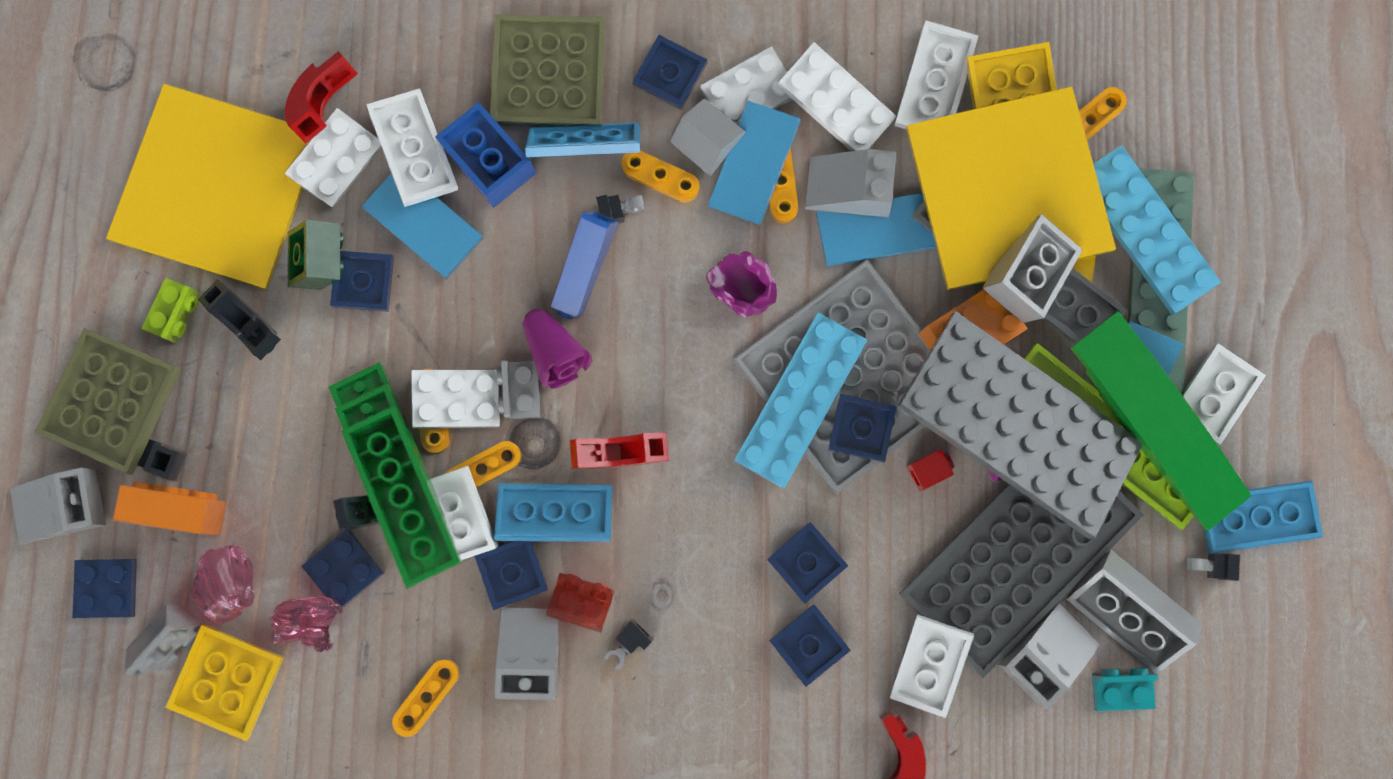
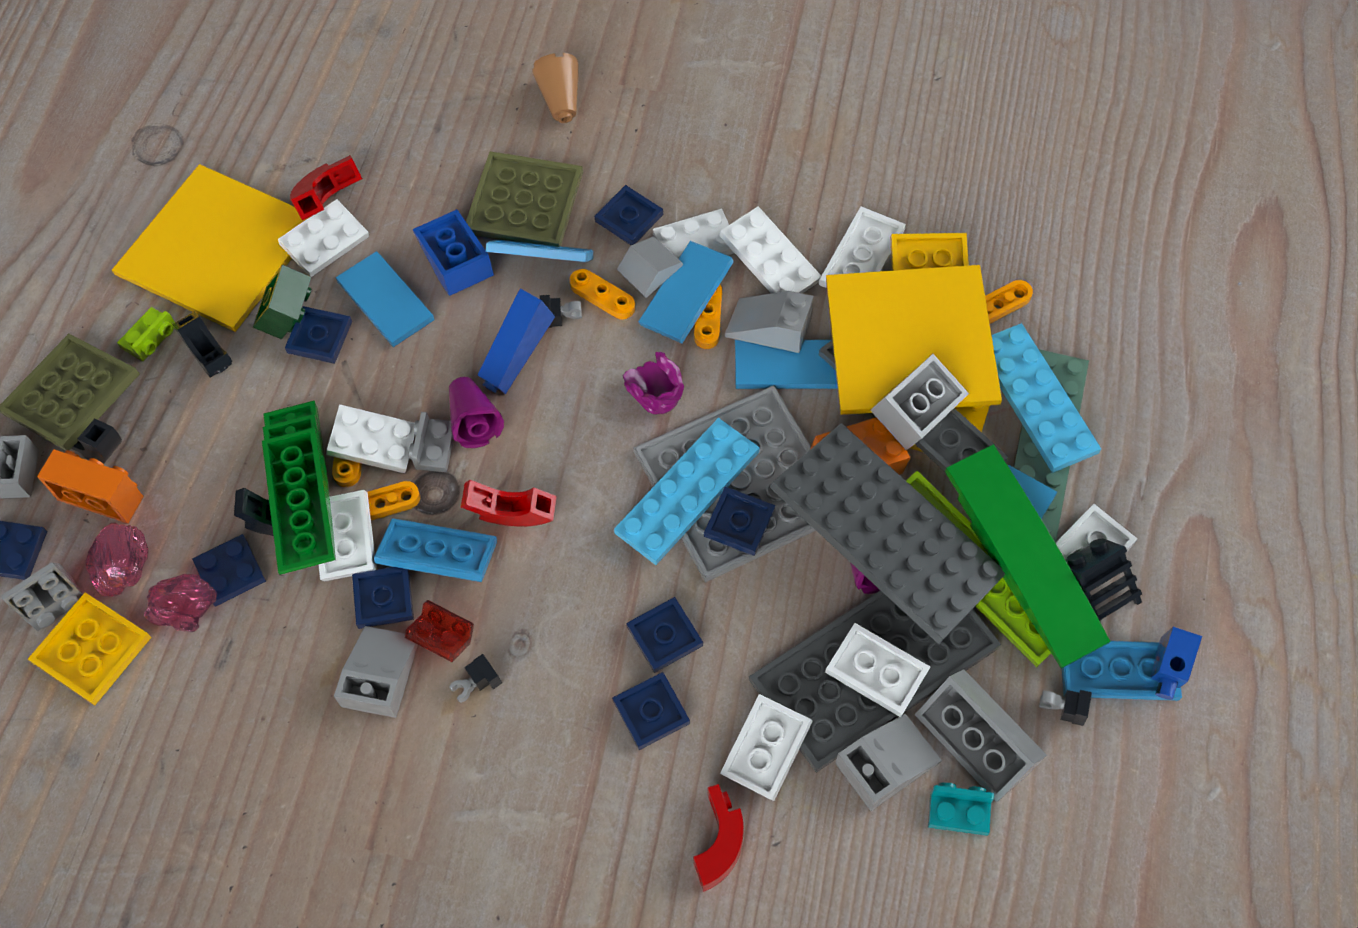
camera: 15 degrees right, 20 degrees down
white plate [366,89,458,207] -> none
light orange plate [392,659,460,737] -> none
red brick [906,449,955,492] -> none
none -> white plate [825,623,930,717]
none -> black plate [1066,538,1142,623]
none -> blue torso [1151,627,1202,700]

